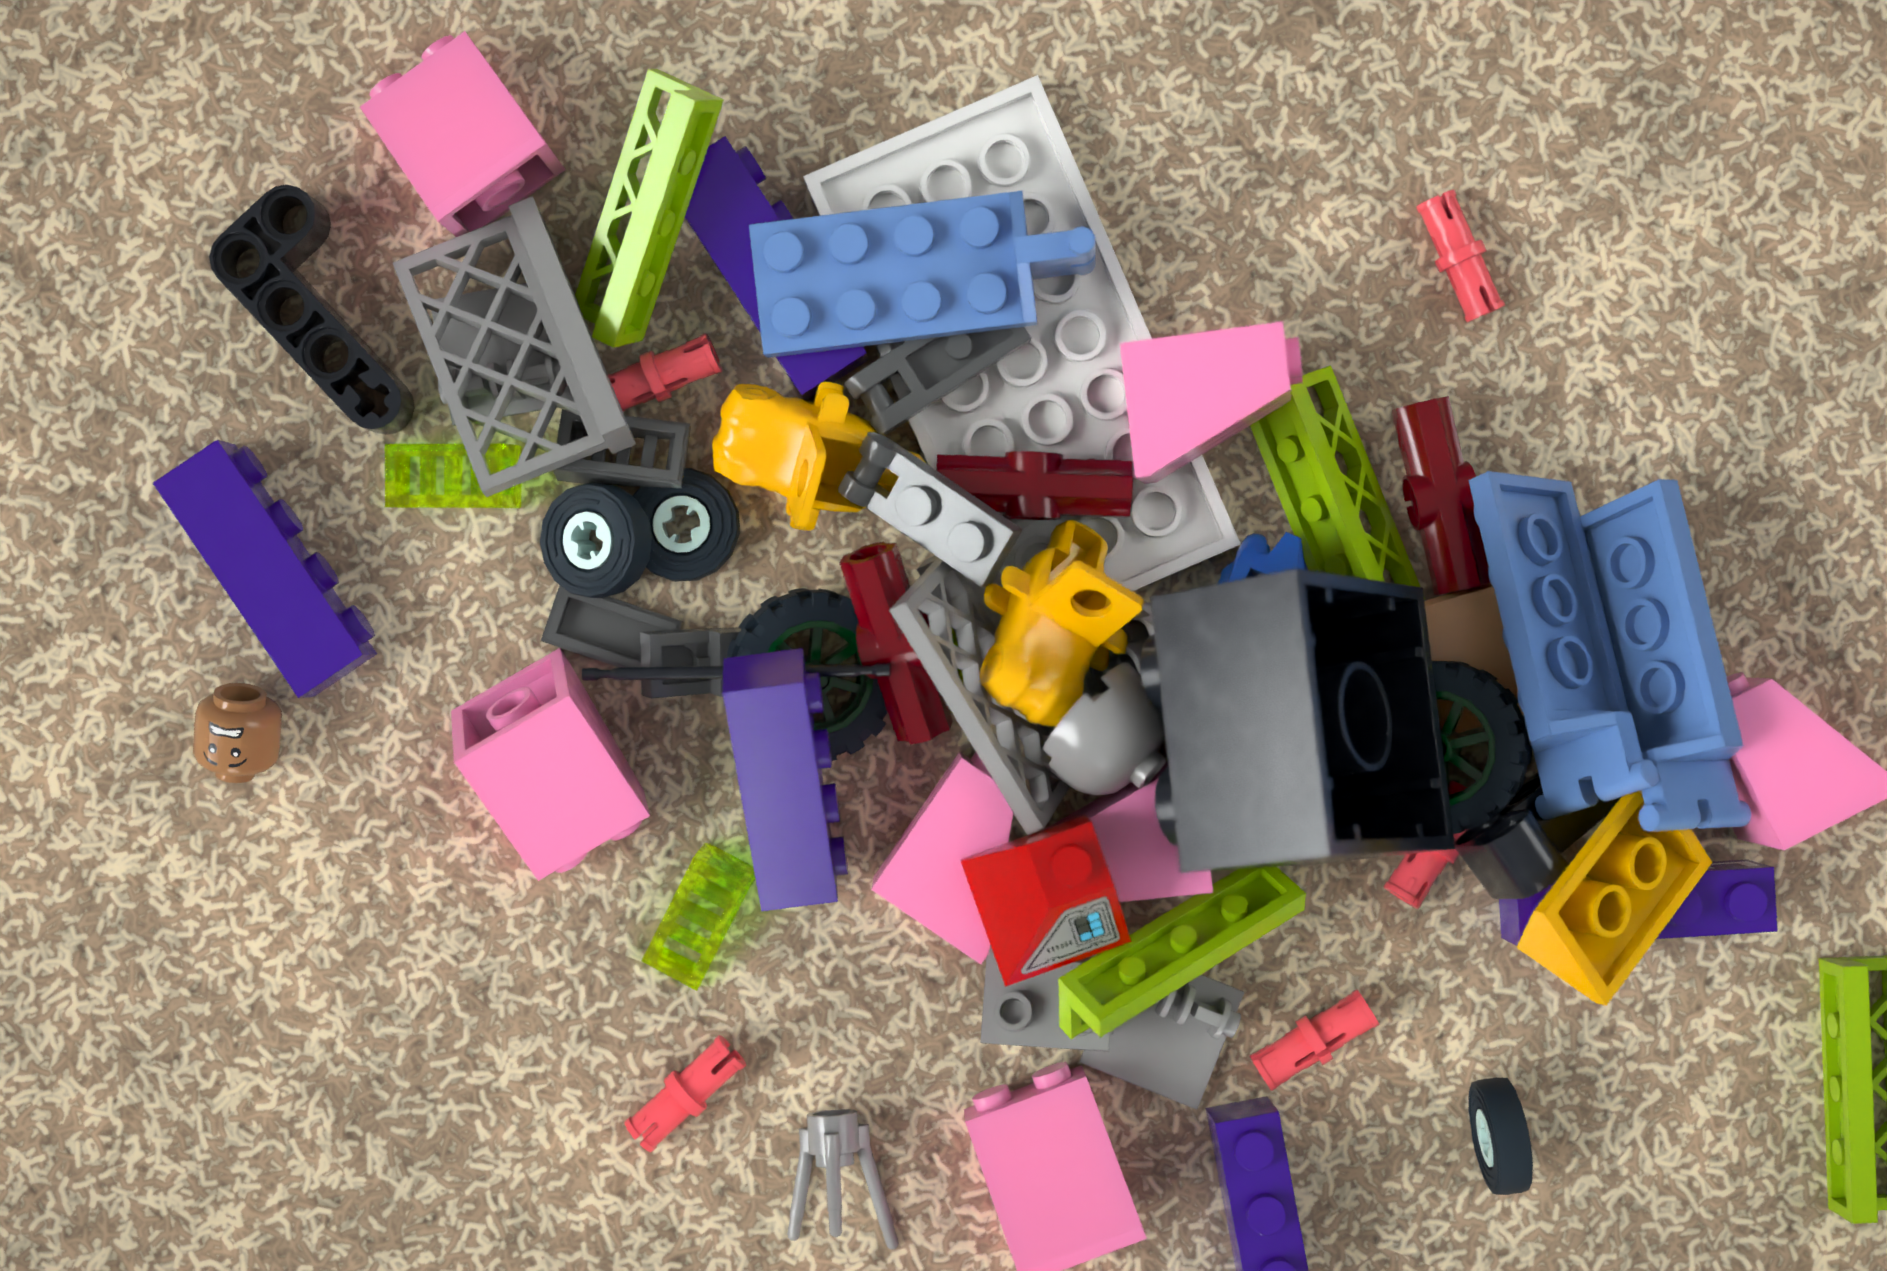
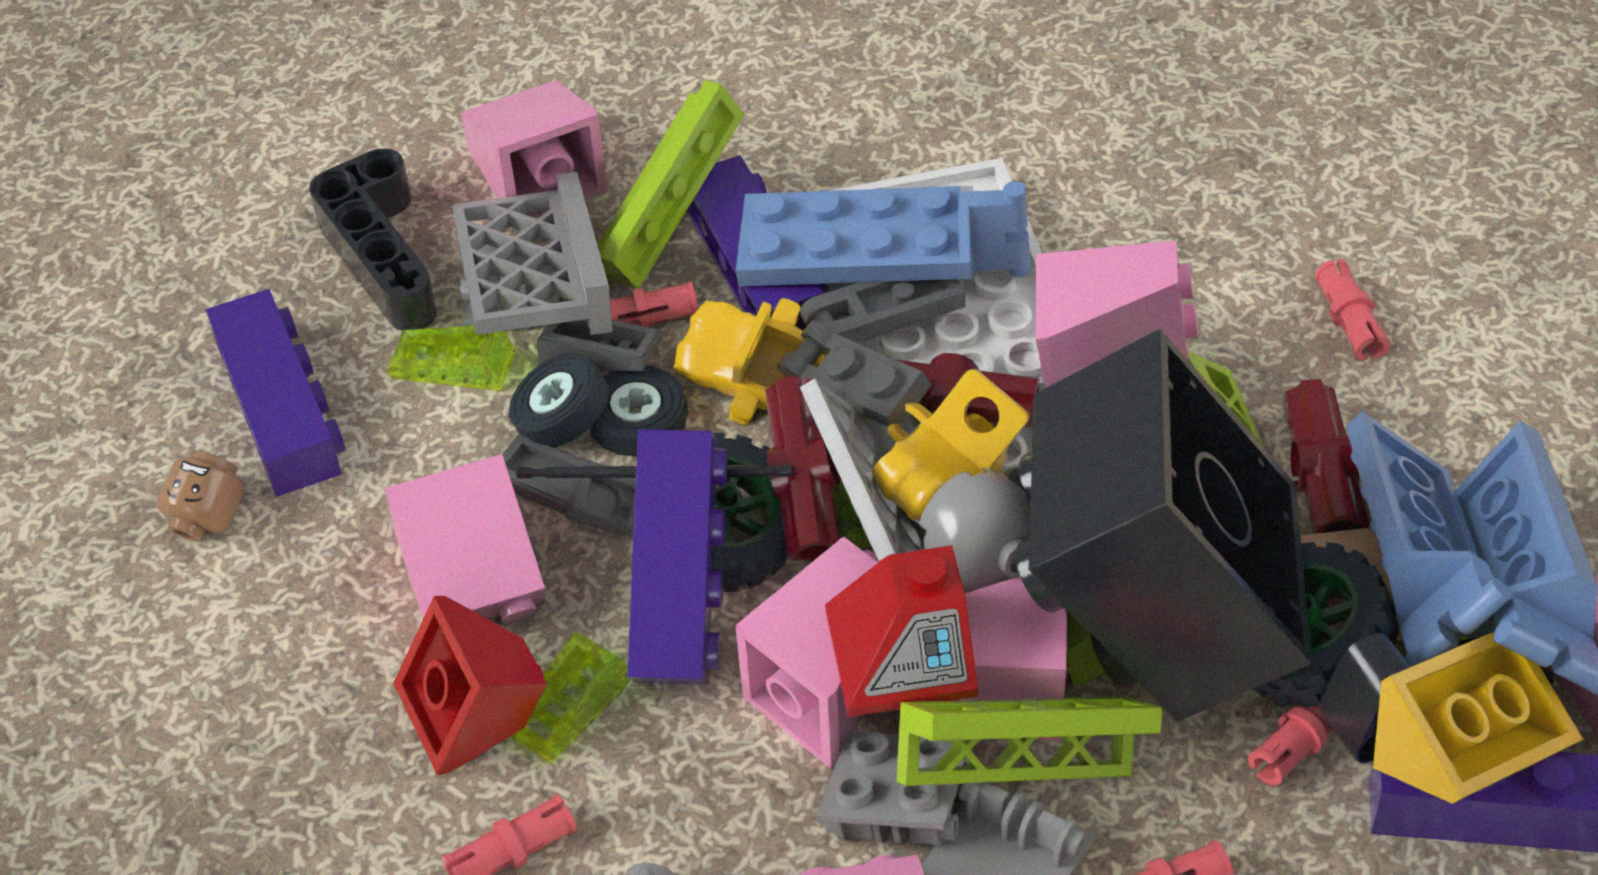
camera: 10 degrees right, 40 degrees down
none -> red slope [393,595,547,775]

